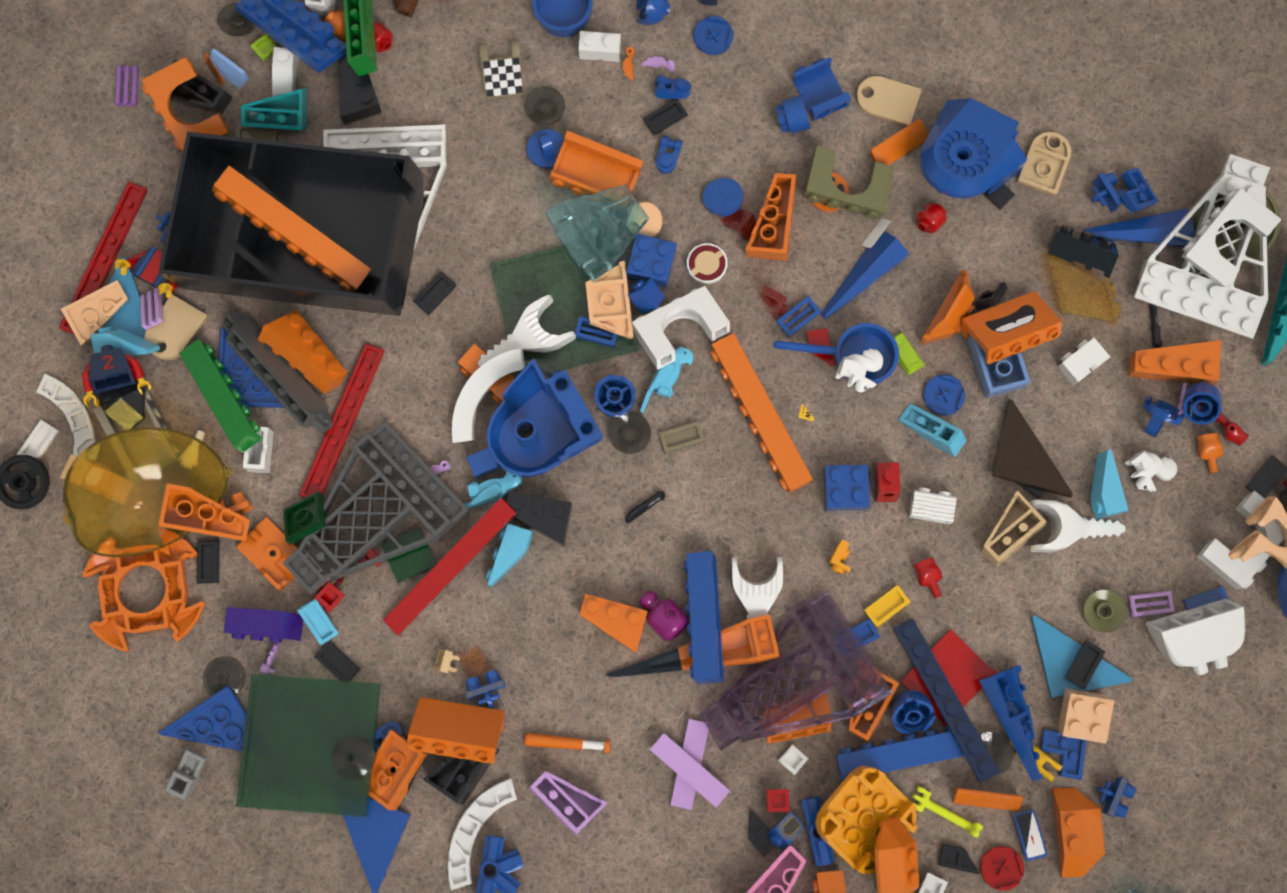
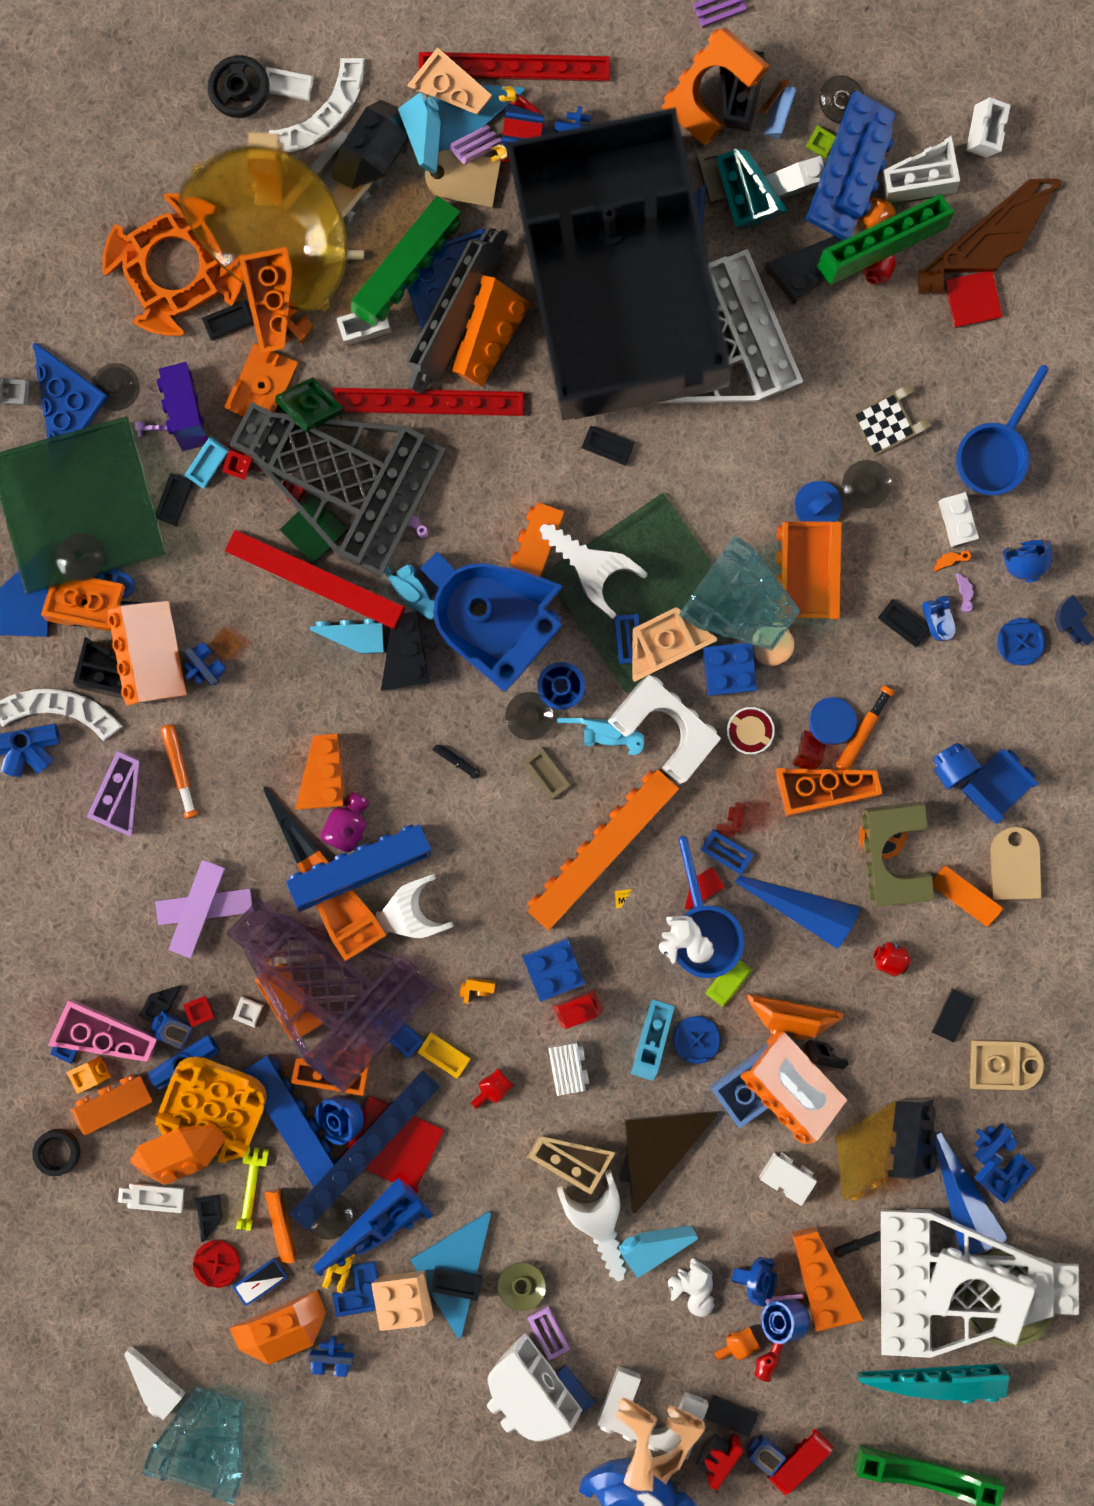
camera: 75 degrees right, 10 degrees up
dark blue torso [81,345,151,408] -> none
orange brick [212,166,371,293] -> none
tan tile [433,649,460,673] -> none
white tile [452,348,525,443] -> none
blue brick [628,278,665,314] -> none
blue plate [656,135,683,174] -> none
white sticker [862,218,891,248] -> none
blue animal [919,98,1027,199] -> none
none -> orange piece [836,685,895,770]

